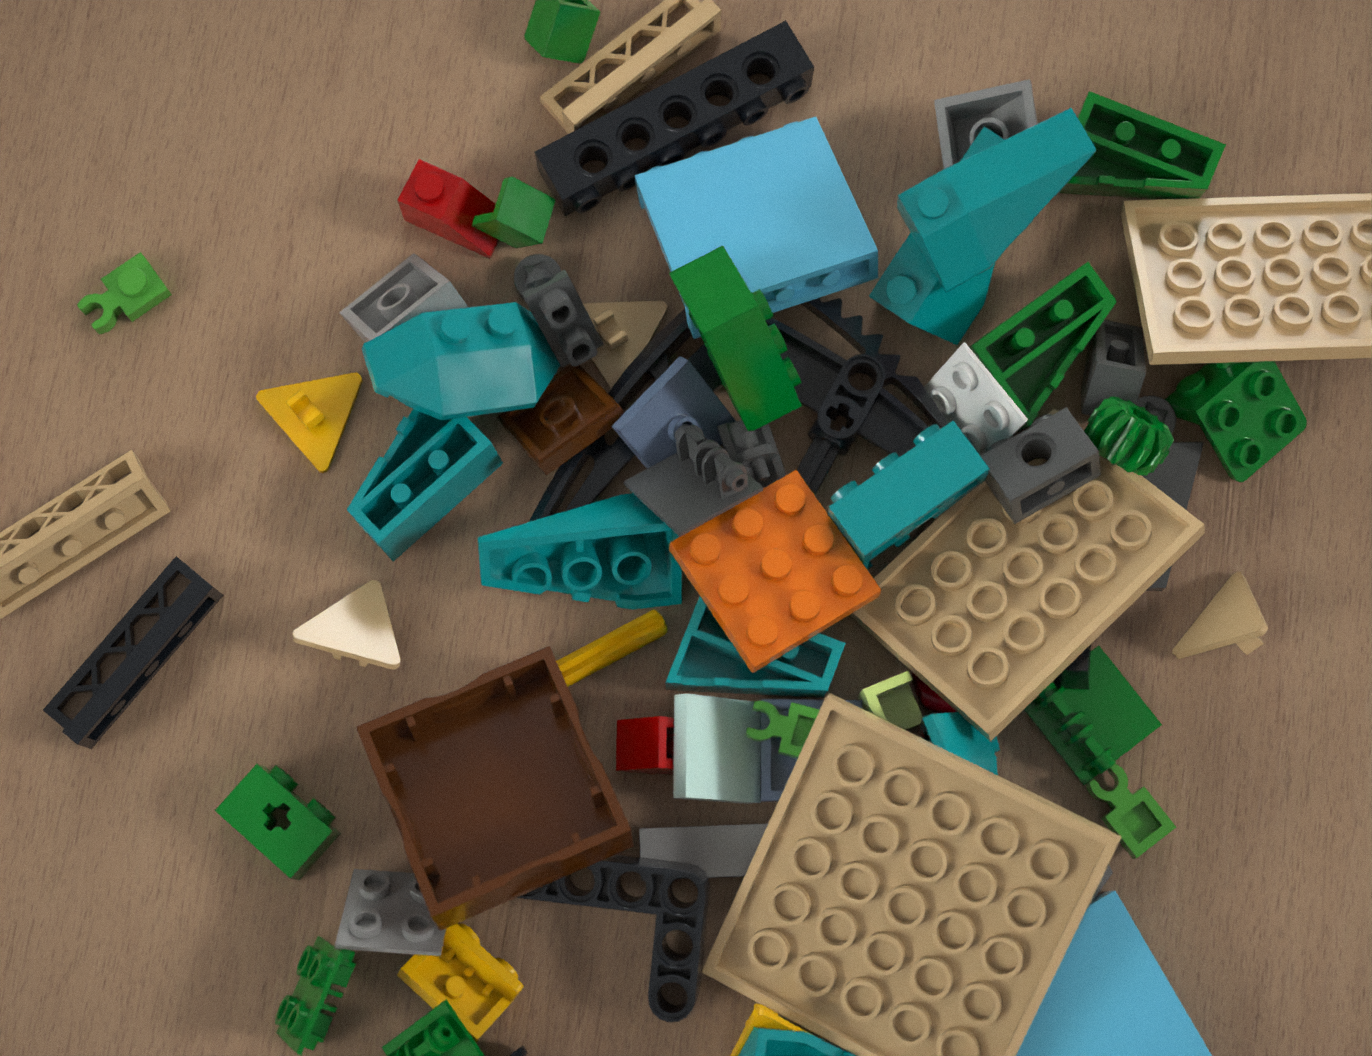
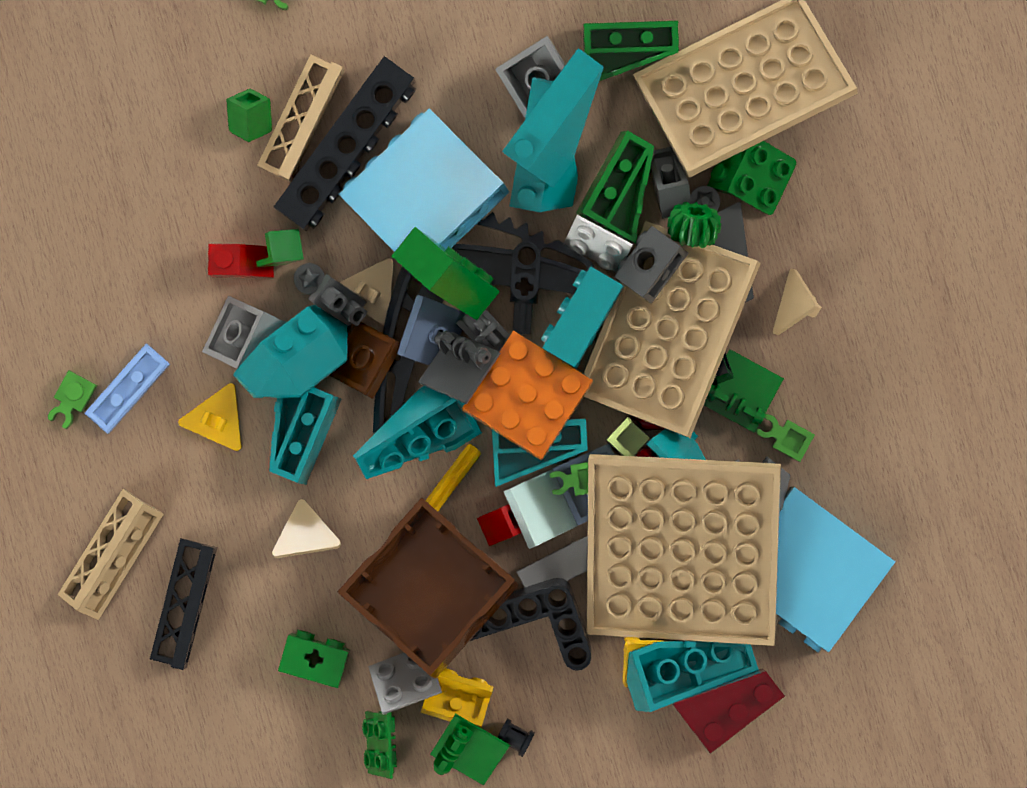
camera: 20 degrees left, 10 degrees up
none -> light blue tile [84,343,170,434]

